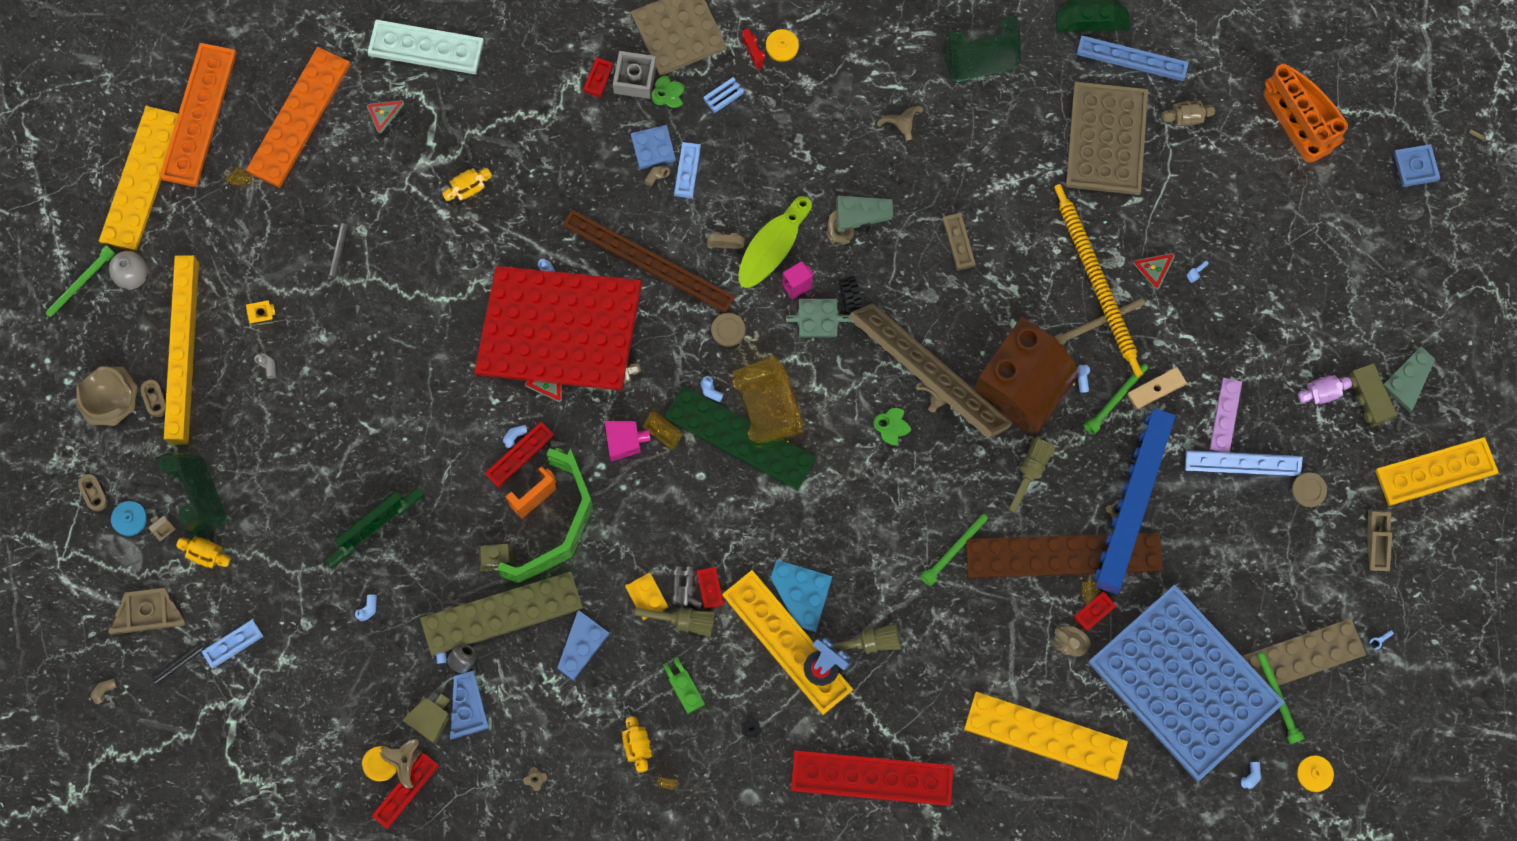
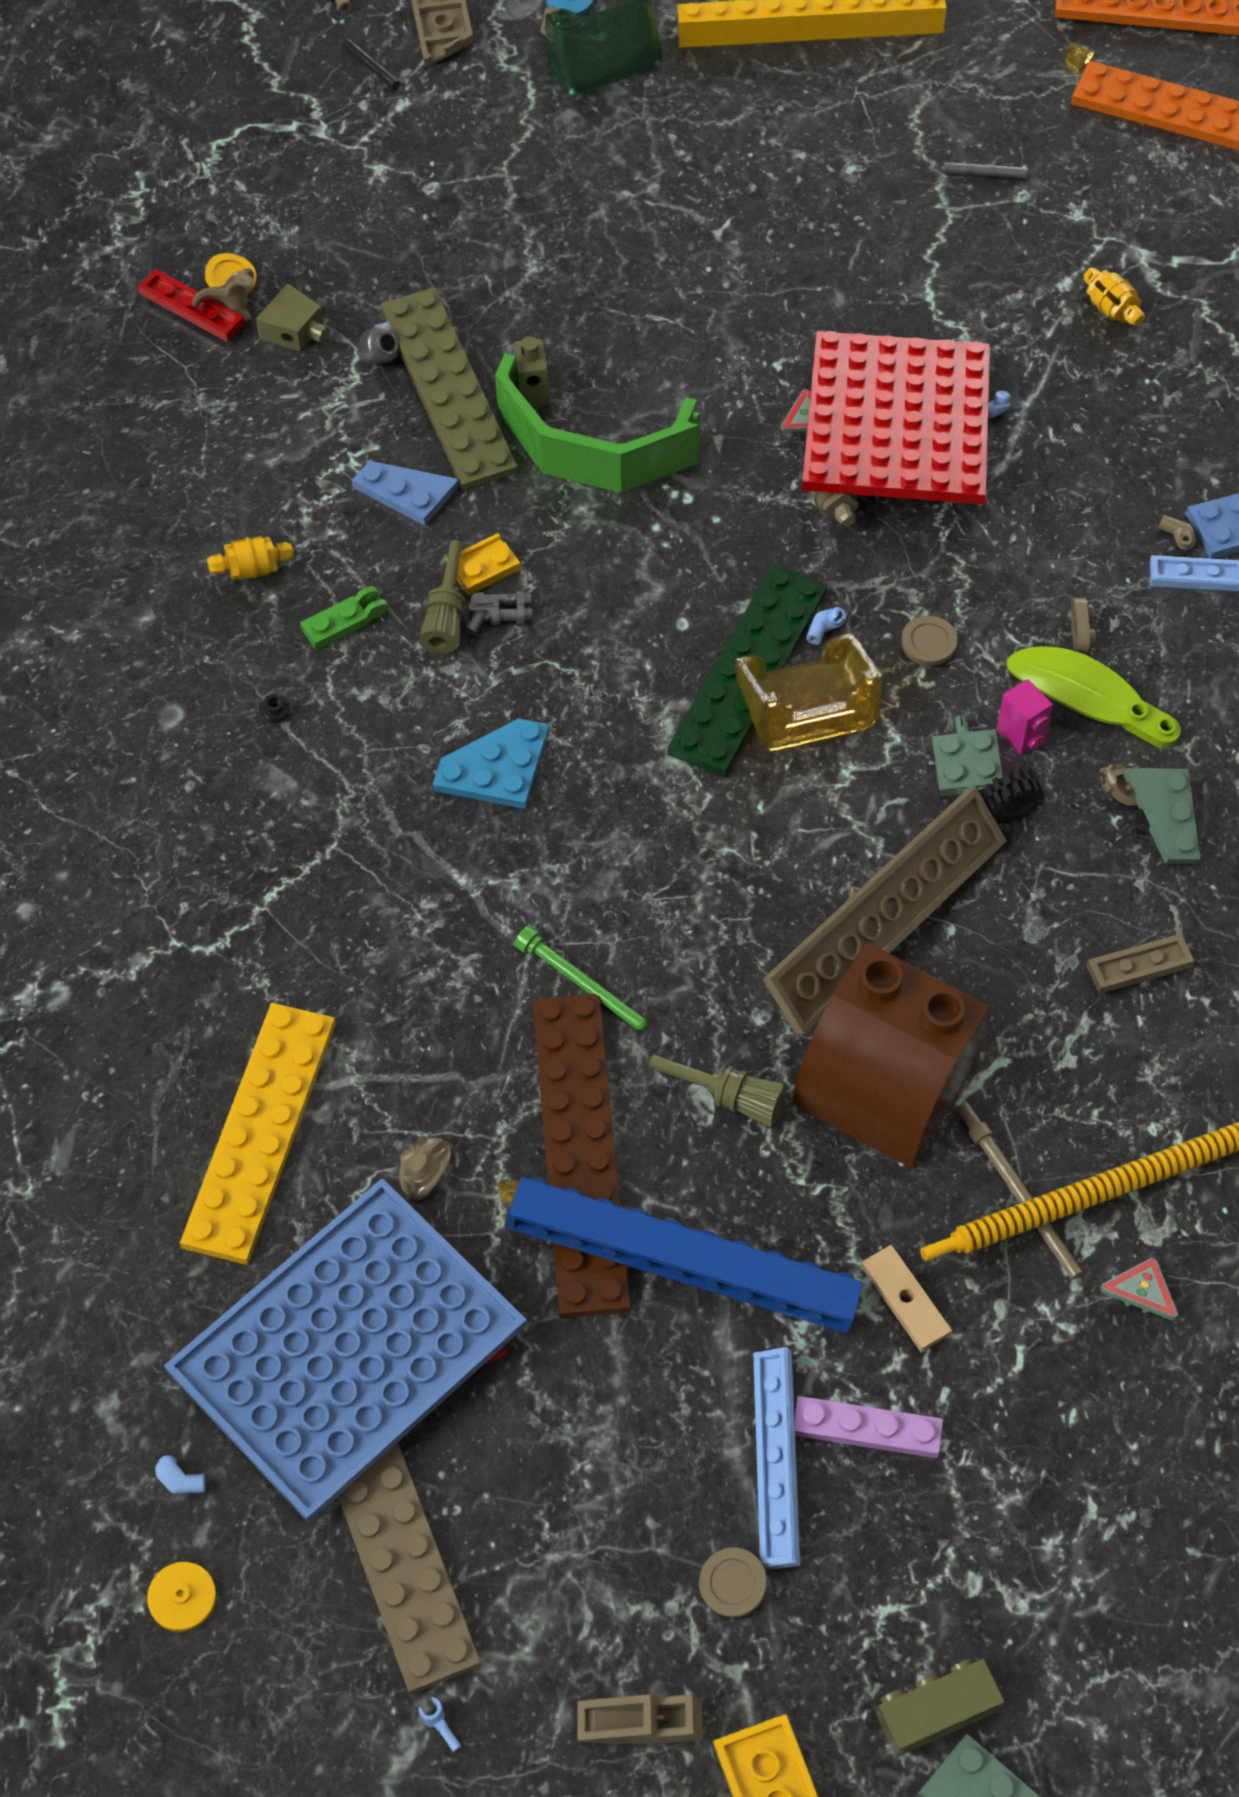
camera: 90 degrees right, 15 degrees down
yellow piece [176,536,231,569] -> none
light blue tile [201,619,264,669] -> none
yellow brick [245,300,275,324] -> none
light grey arm [255,353,276,379] -> none
dark green plate [324,487,424,569] -> none
light blue arm [355,595,377,621] -> none
piece [367,100,404,133] -> none
medium blue wing [450,671,489,740] -> none
red plate [485,422,555,489] -> none
light blue arm [503,425,528,448] -> none
orange panel [505,466,557,519] -> none
dark tan plate [523,767,547,791] -> none
reddish brown plate [562,210,735,313] -> none
dark pink torso [605,421,650,461] -> none
clear yellow plate [642,411,684,450] -> none
clear yellow tile [657,777,678,790] -> none
red plate [696,567,724,610] -> none
yellow plate [722,570,853,716] -> none
red plate [791,750,954,806] -> none
plate [804,638,852,686] -> none
olive piece [833,623,901,654] -> none
bright green plate [874,408,911,446] -> none
red plate [1073,591,1116,632] -> none
light blue arm [1077,365,1090,392] -> none
bright green piece [1083,363,1148,434] -> none
light blue hand [1187,261,1209,283] -> none
bright green piece [1258,652,1305,744] -> none
lavender piece [1298,375,1352,405] -> none

